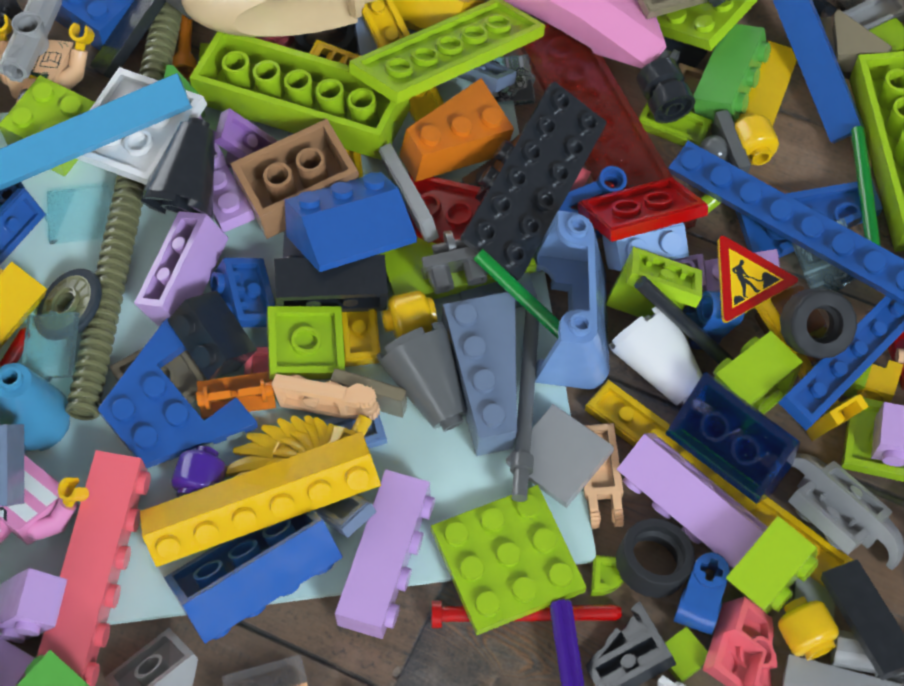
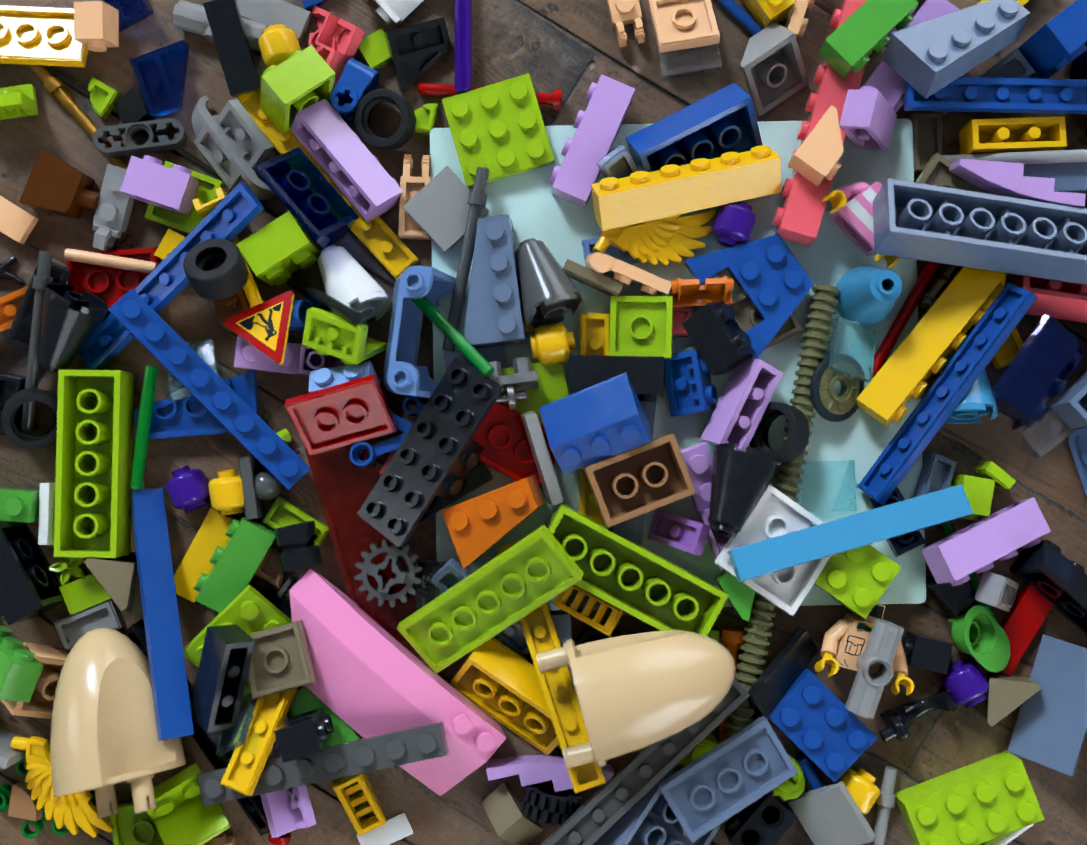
camera: 170 degrees left, 25 degrees up
none -> dark purple head [166,465,210,513]
none -> dark grey gear [354,539,423,607]
none -> black tyre [749,402,810,464]
none -> light nougat slope [787,105,844,187]

